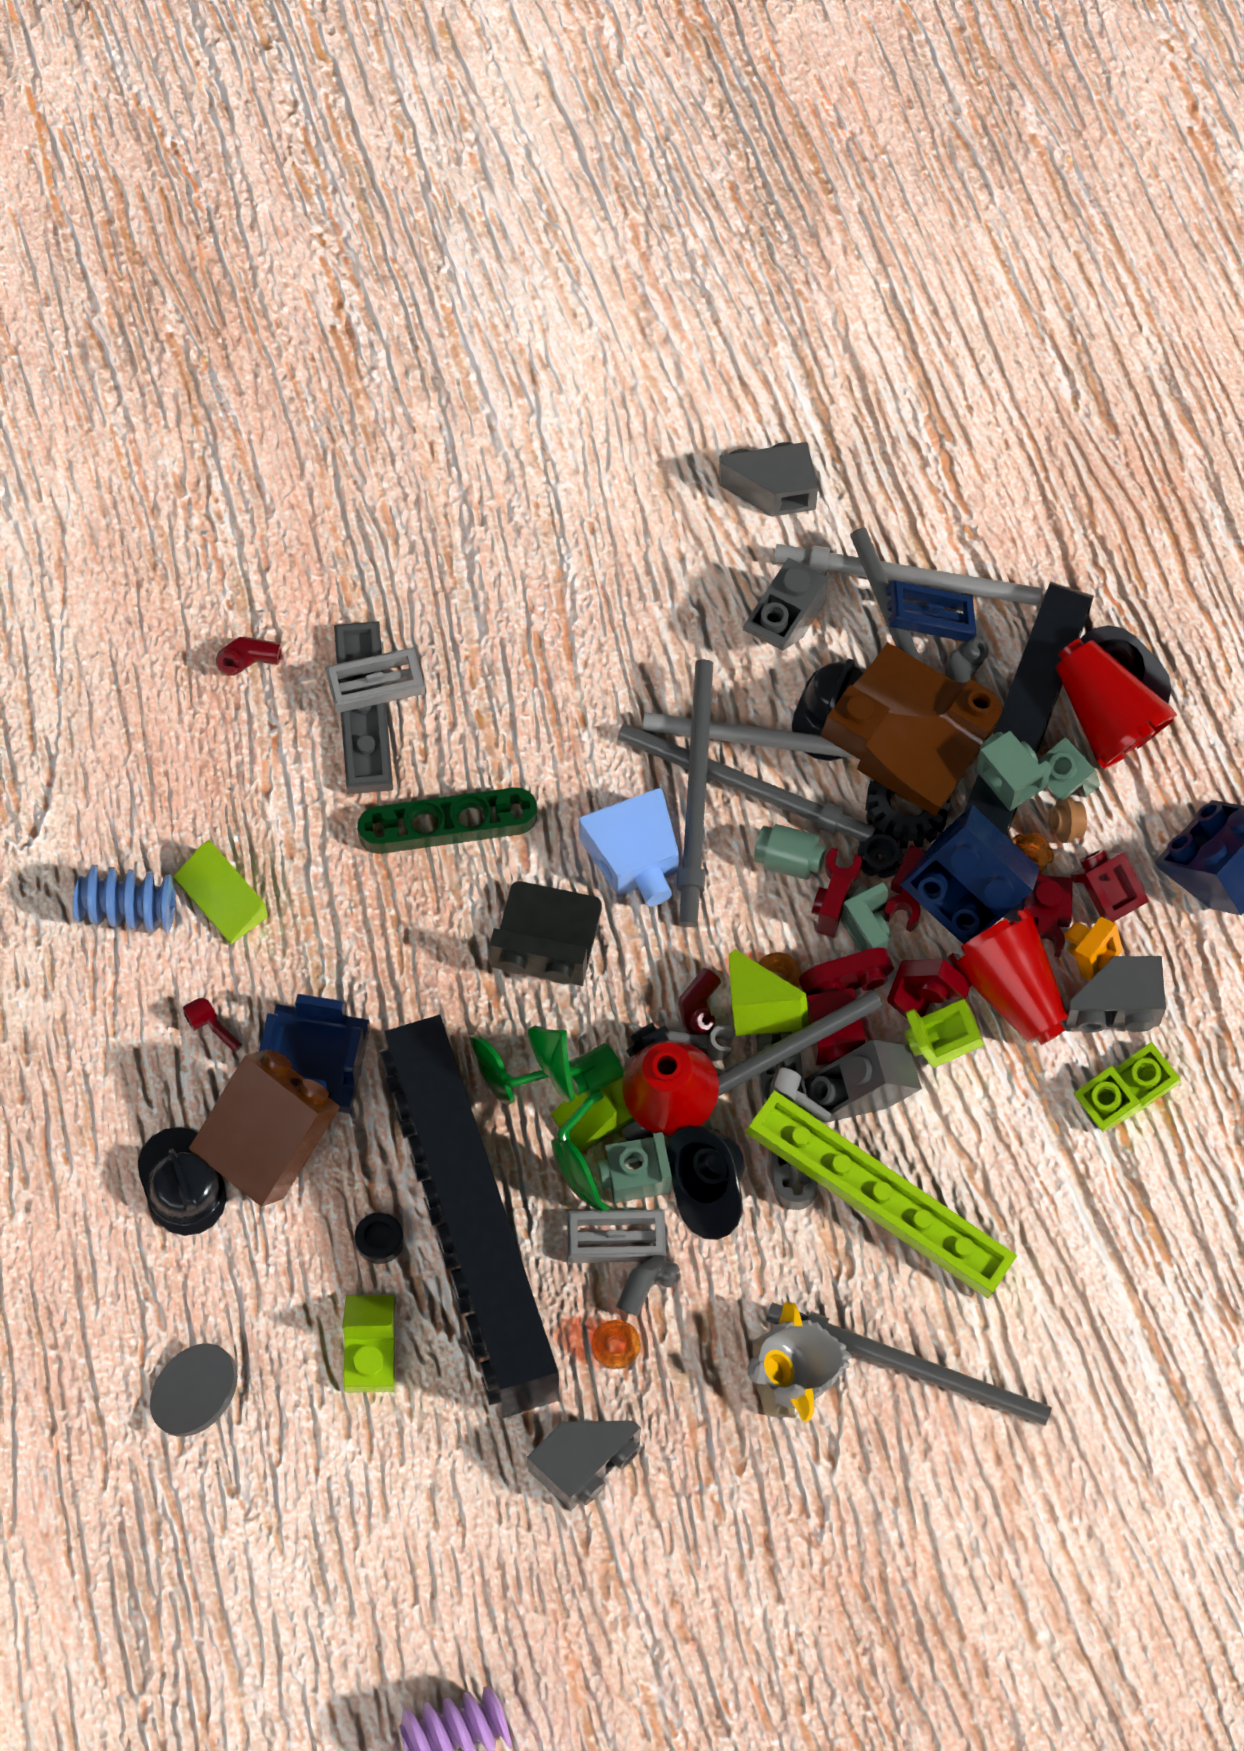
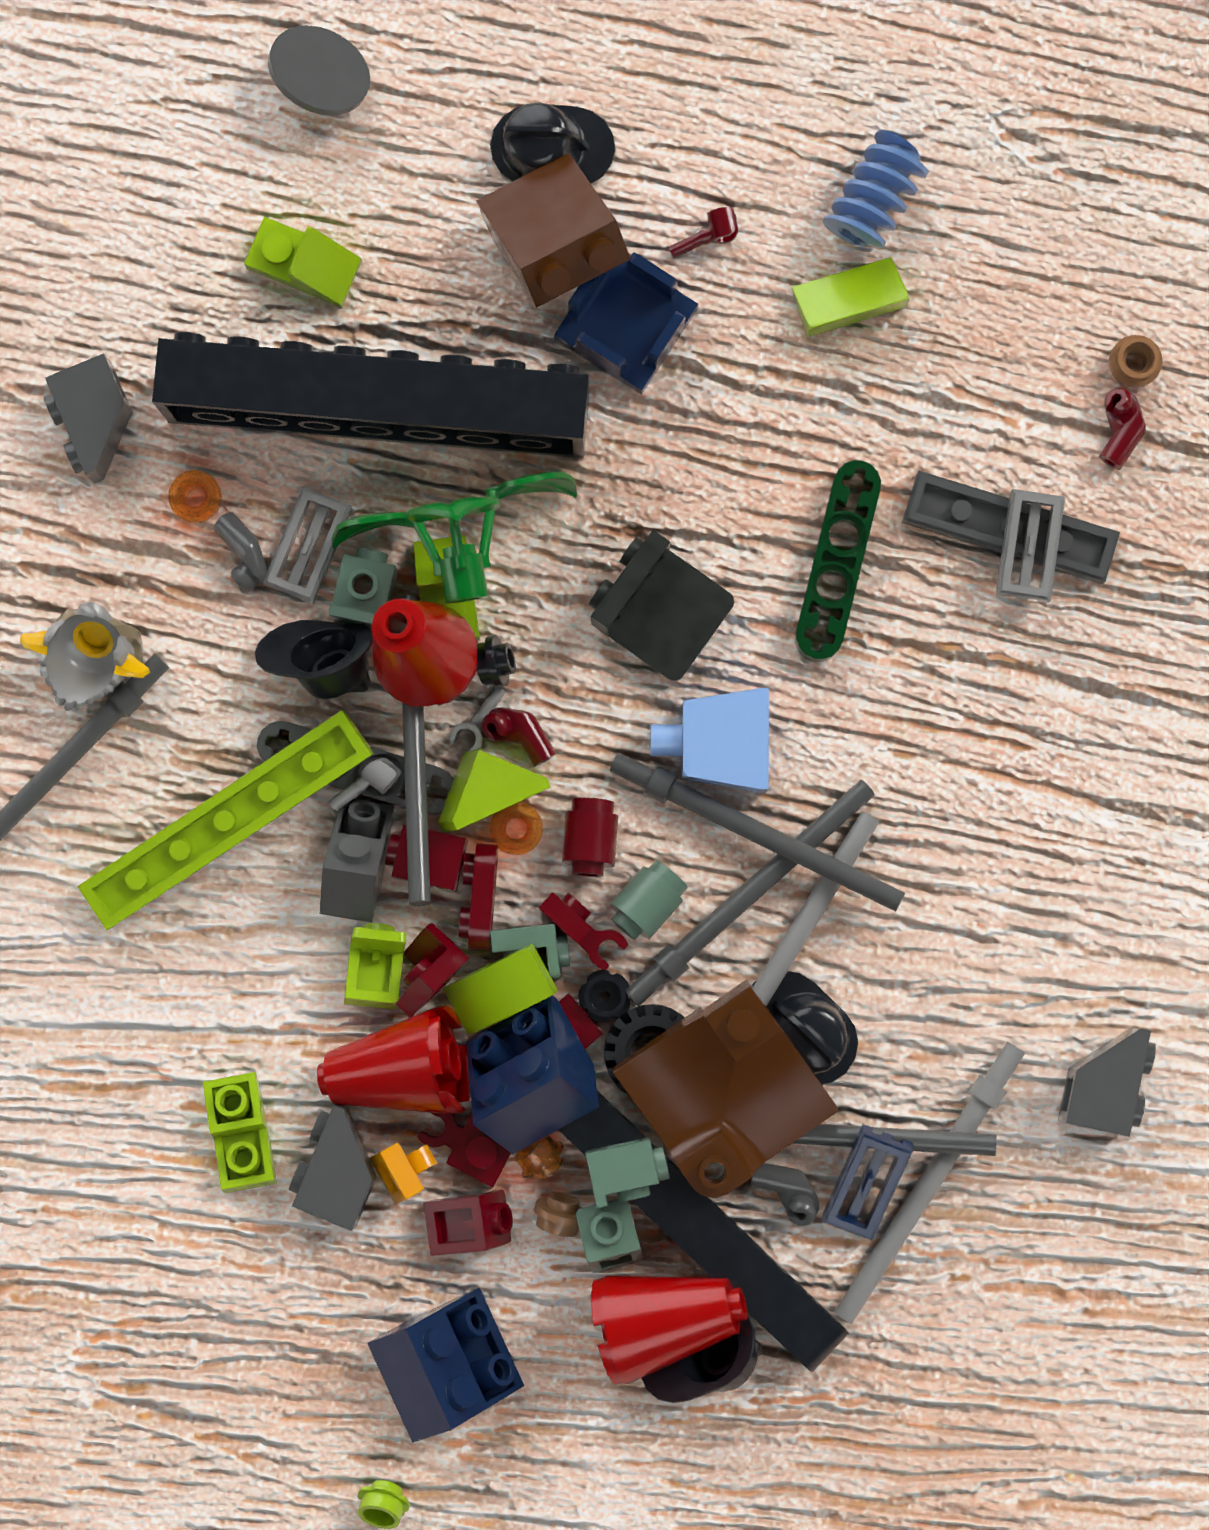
camera: 115 degrees right, 20 degrees up
black tile [354,1212,404,1264] -> none
dark grey slope [743,557,828,651] -> none
none -> lime slope [443,943,558,1035]
none -> dark red brick [562,798,618,877]
none -> medium nougat plate [1109,335,1163,388]

